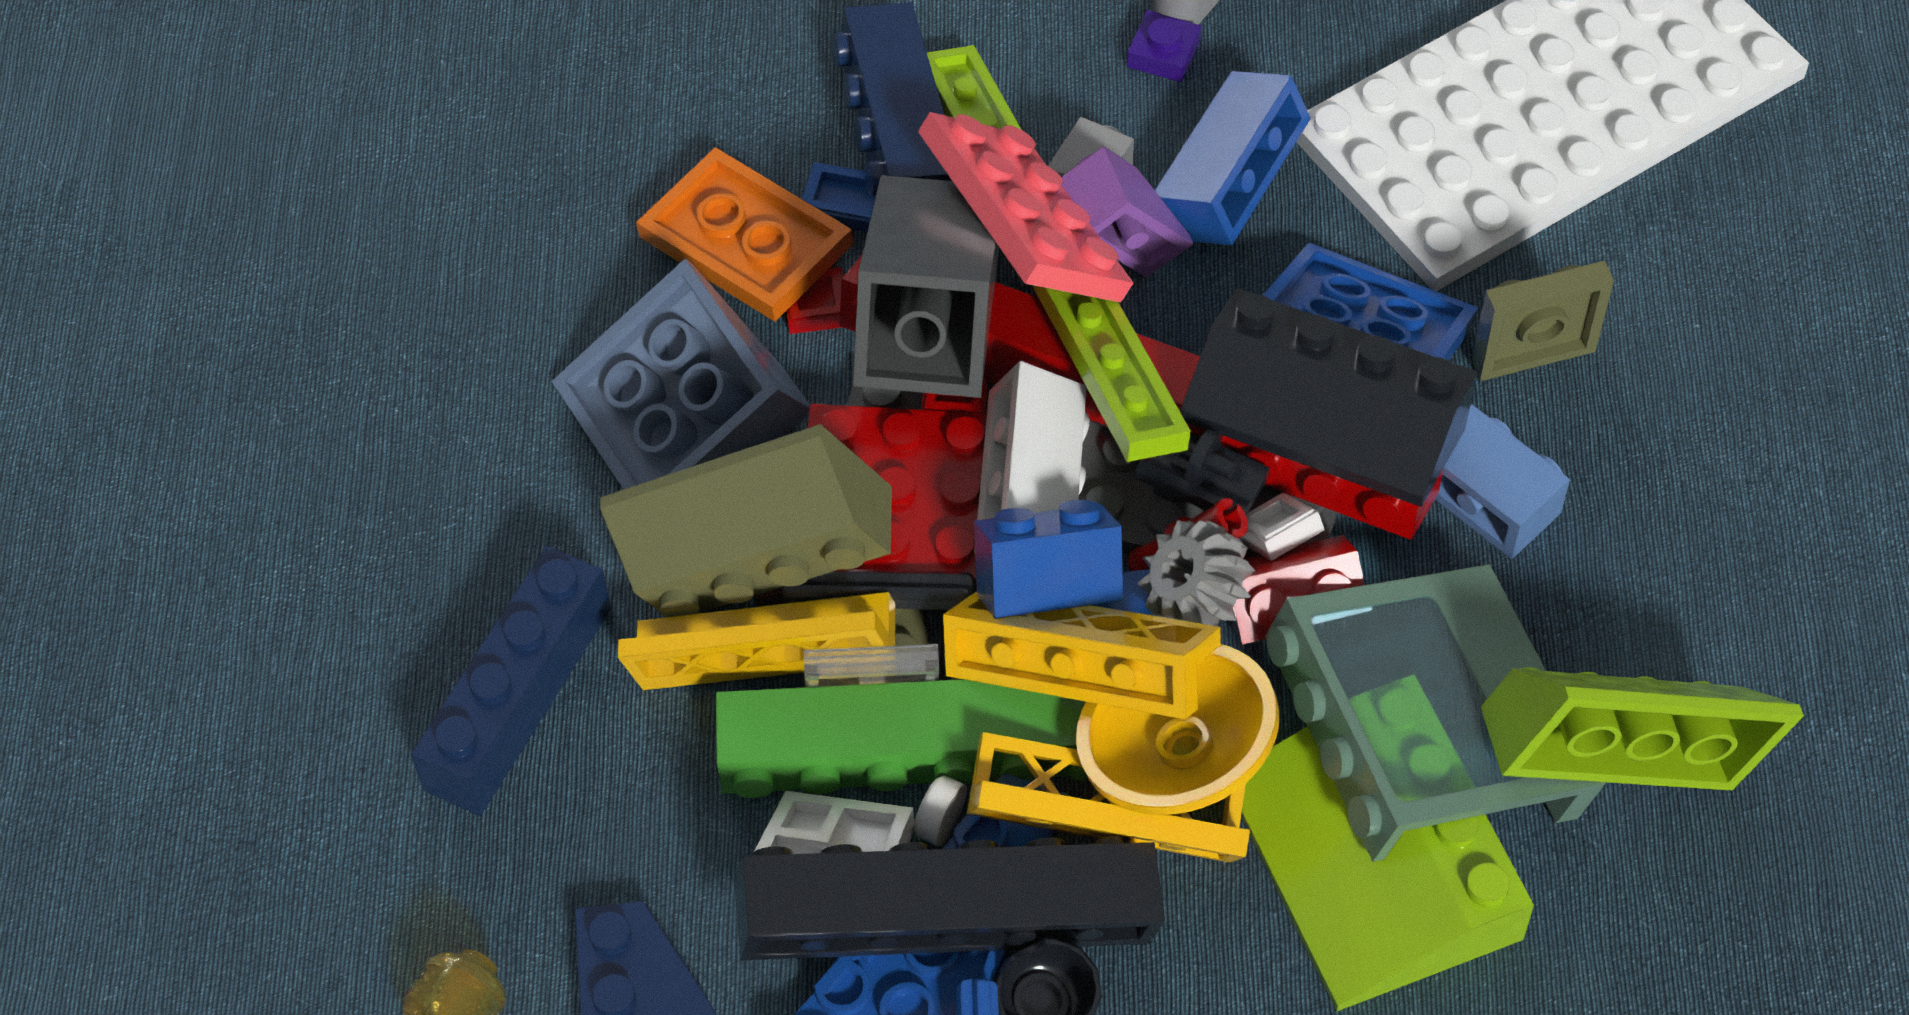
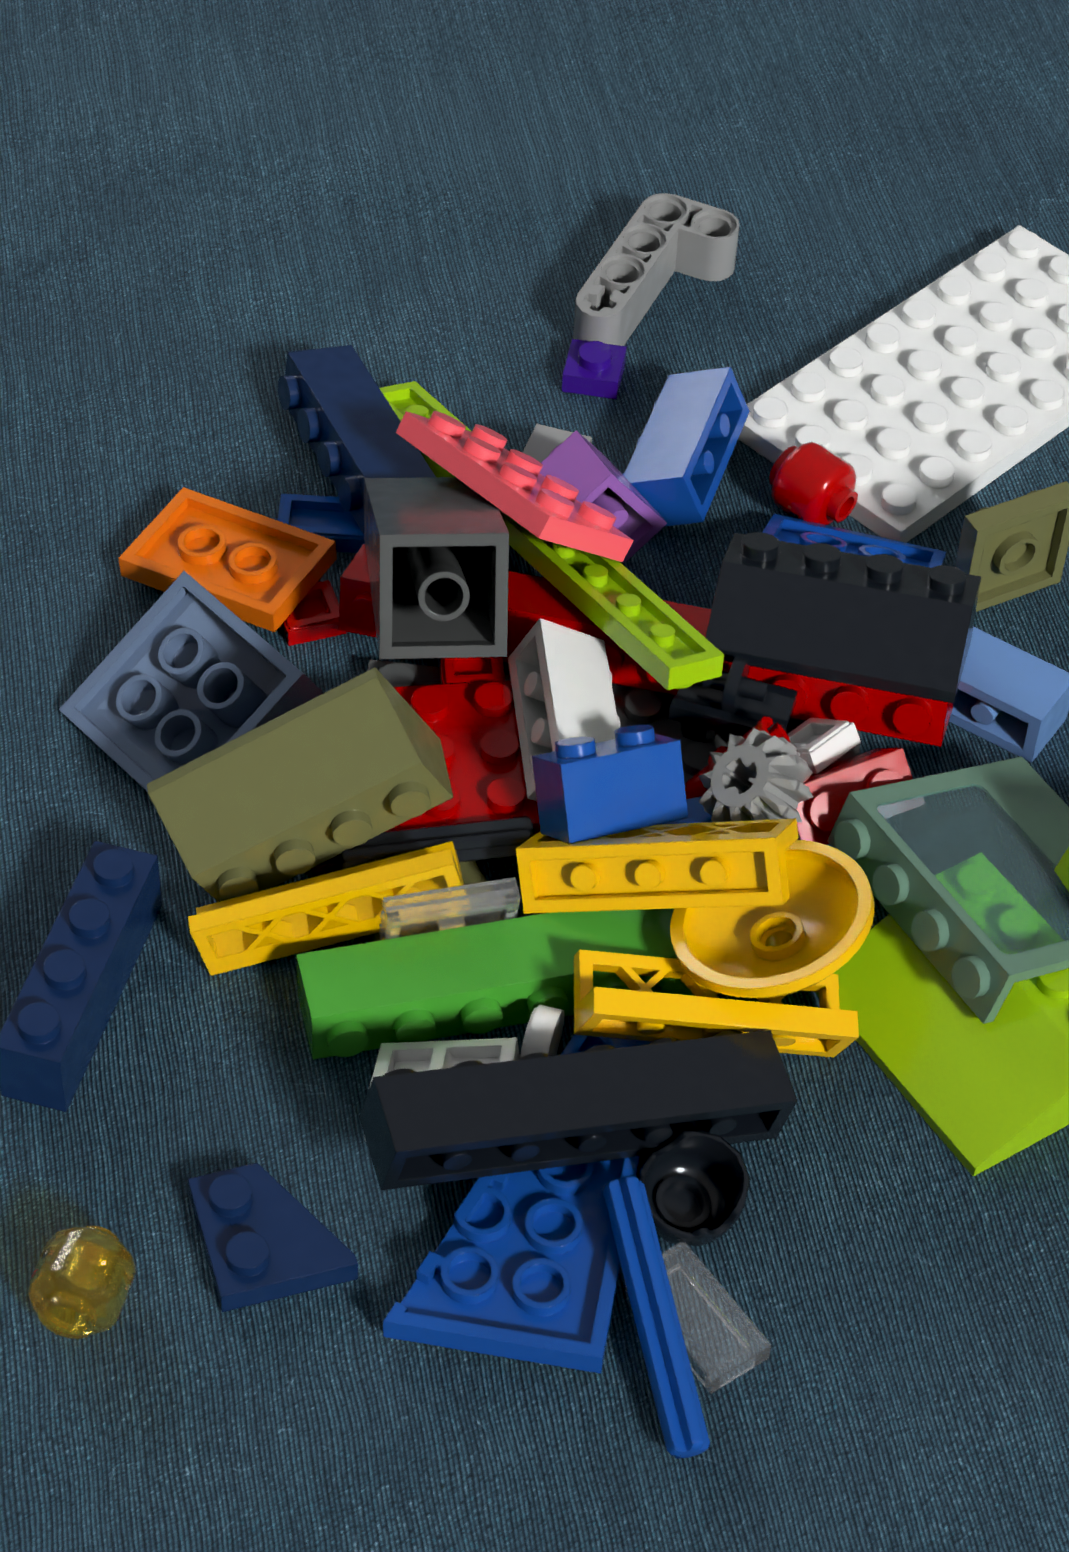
camera: 15 degrees left, 10 degrees down
none -> red head [769,442,858,525]

